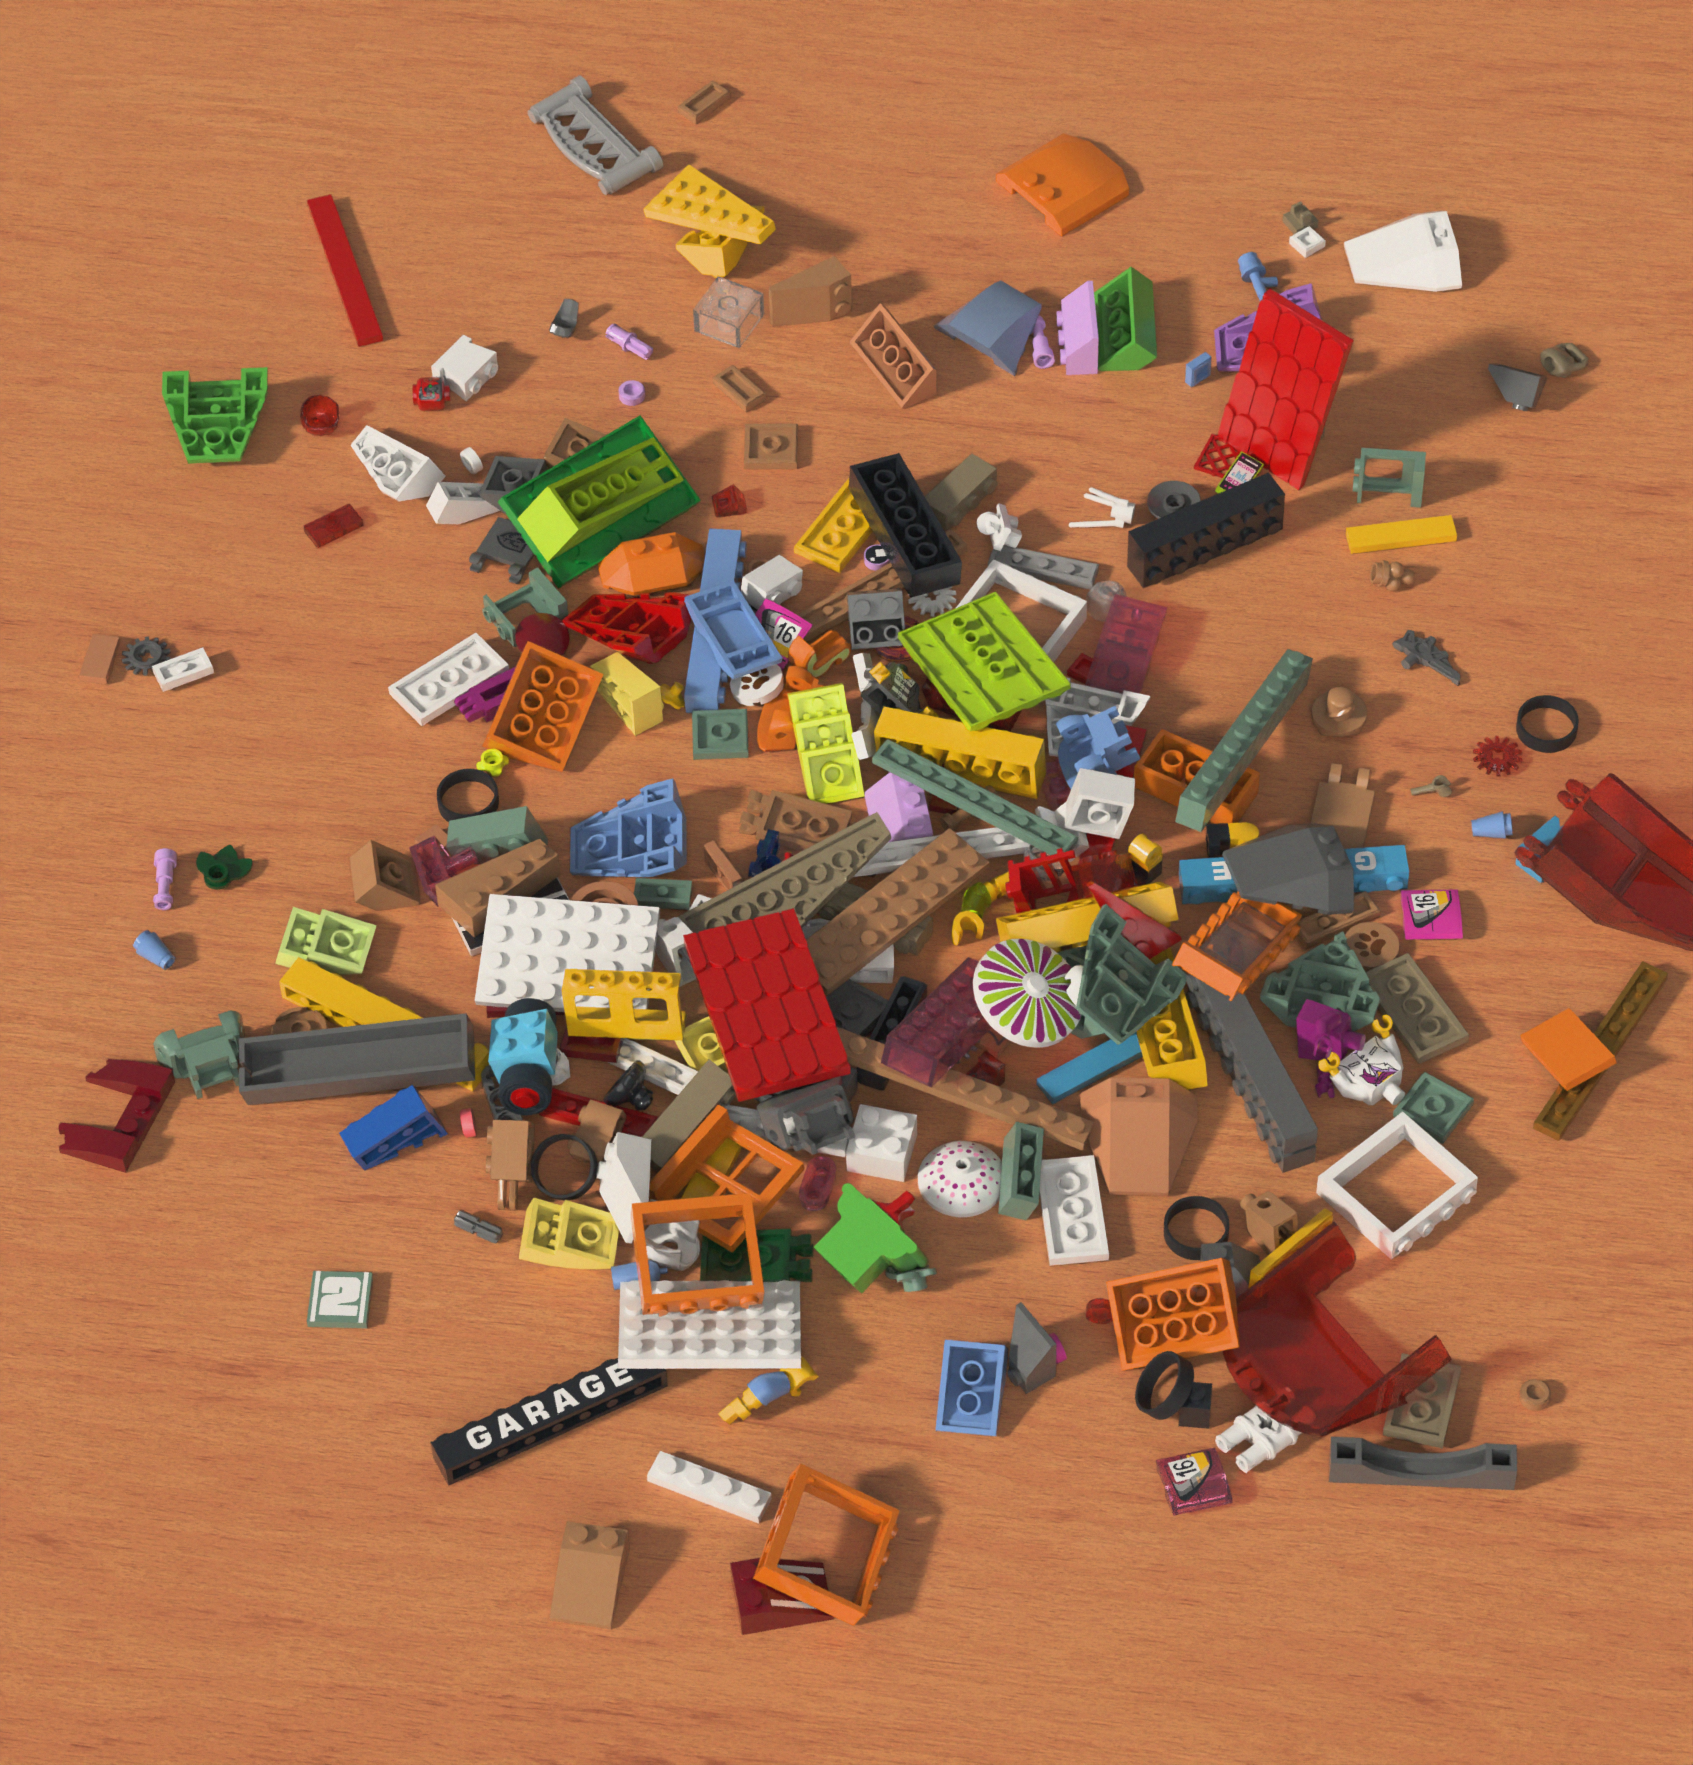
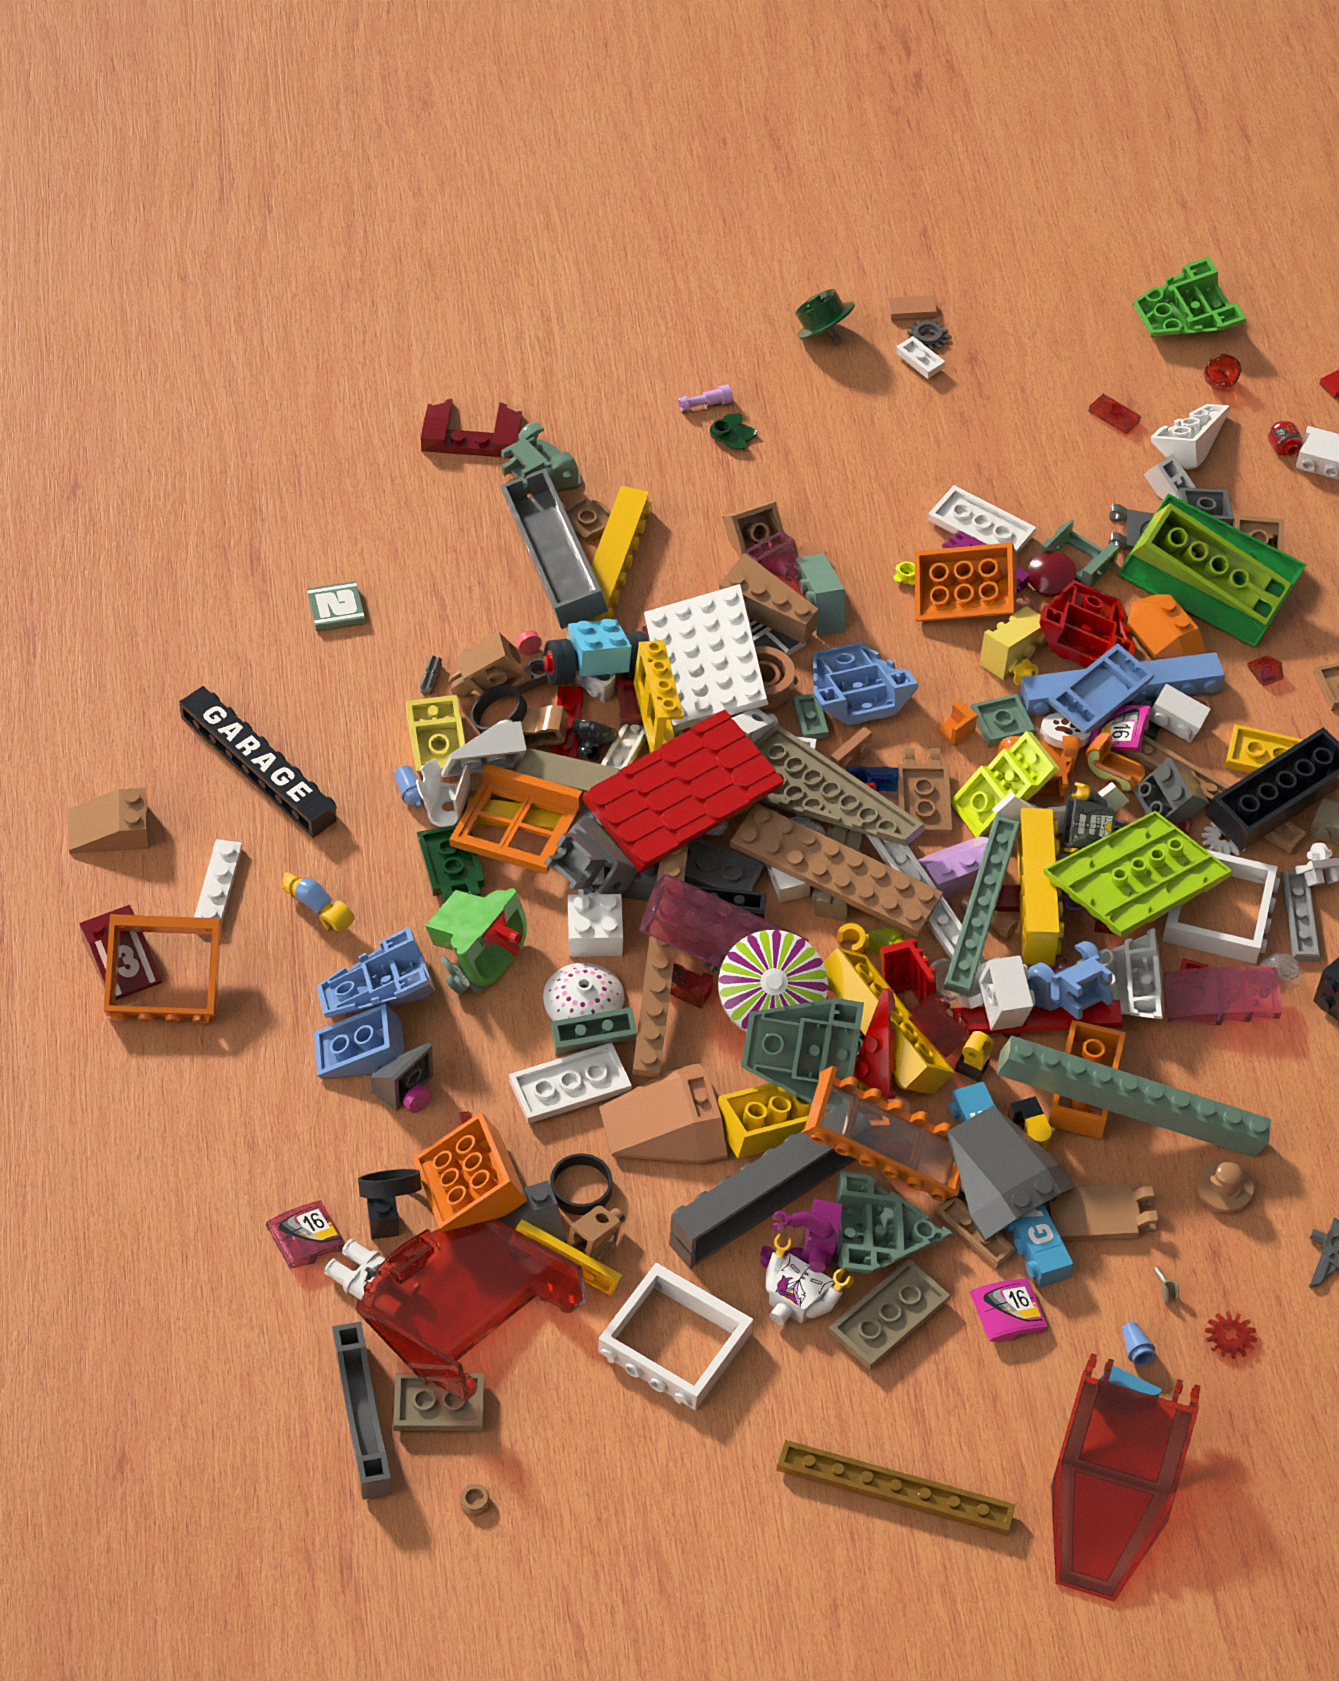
camera: 70 degrees right, 0 degrees up
medium blue cone [133,930,176,970] -> none
yellowish green slope [275,907,377,975] -> none
blue wedge [339,1085,448,1171] -> none
black tyre [437,769,499,822] -> none
white tile [460,447,483,474] -> none
white plate [618,1280,801,1369] -> none
orange window [630,1193,764,1317] -> none
clear pink plate [799,1156,836,1211] -> none
dark azure tile [1037,1031,1143,1105] -> none
medium nougat tile [1345,922,1400,972] -> none
sand green tile [1393,1072,1474,1144] -> none
black tyre [1516,695,1579,753] -> none
orange tile [1520,1008,1616,1091] -> none
none -> medium blue wedge [316,927,436,1018]
none -> dark green piece [795,289,855,345]
none -> orange panel [937,700,978,746]

